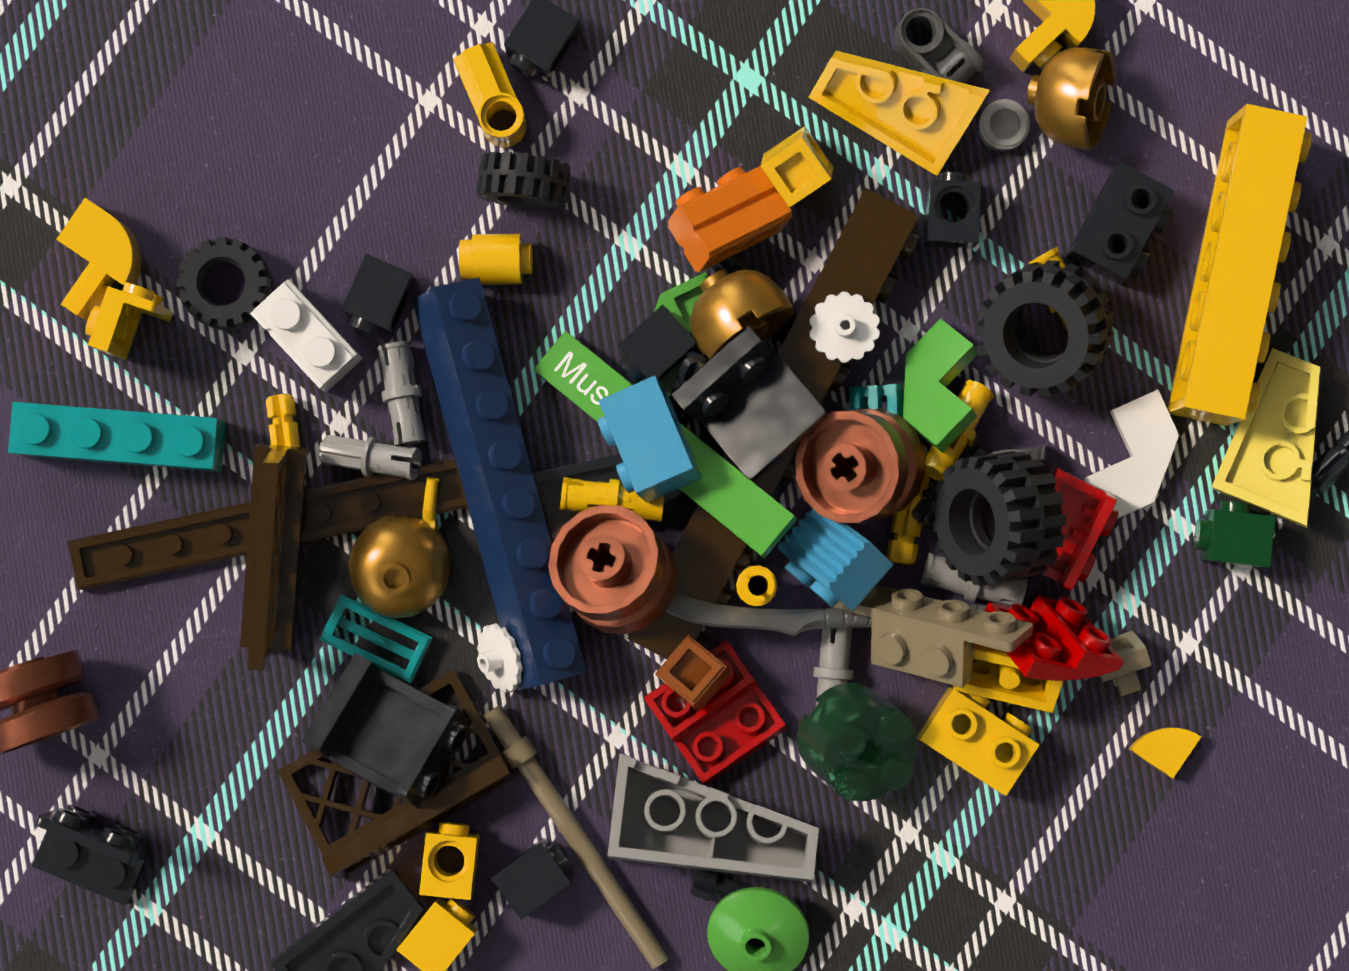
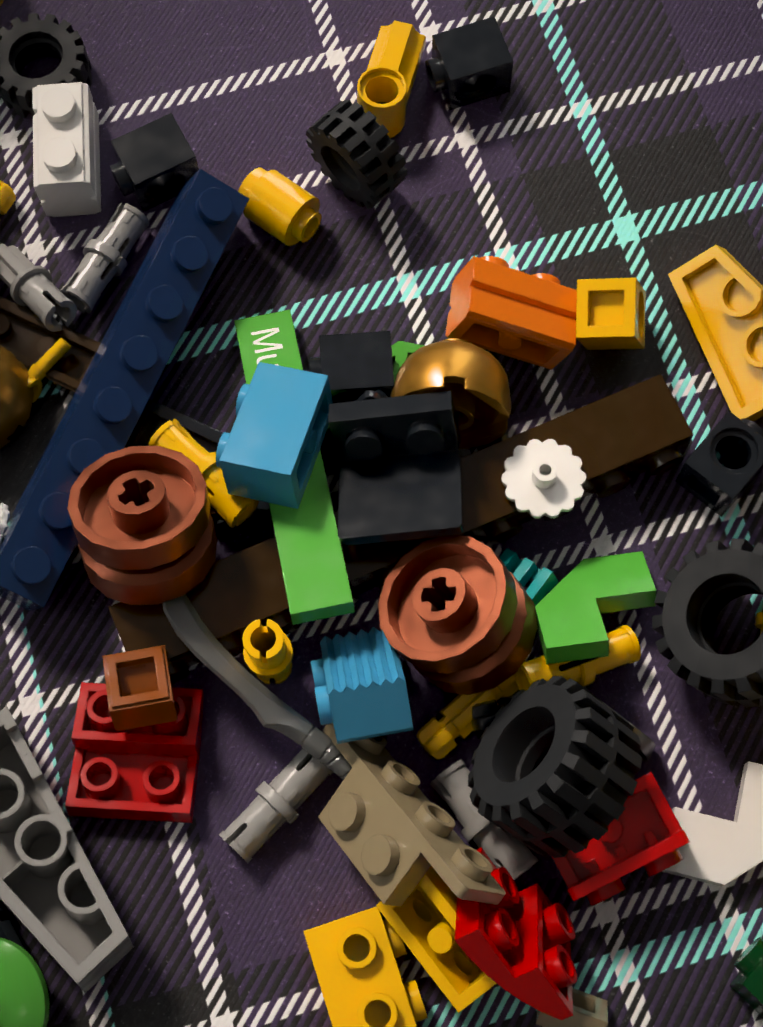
camera: 45 degrees right, 15 degrees down
clear green brick [797,683,917,801] -> none

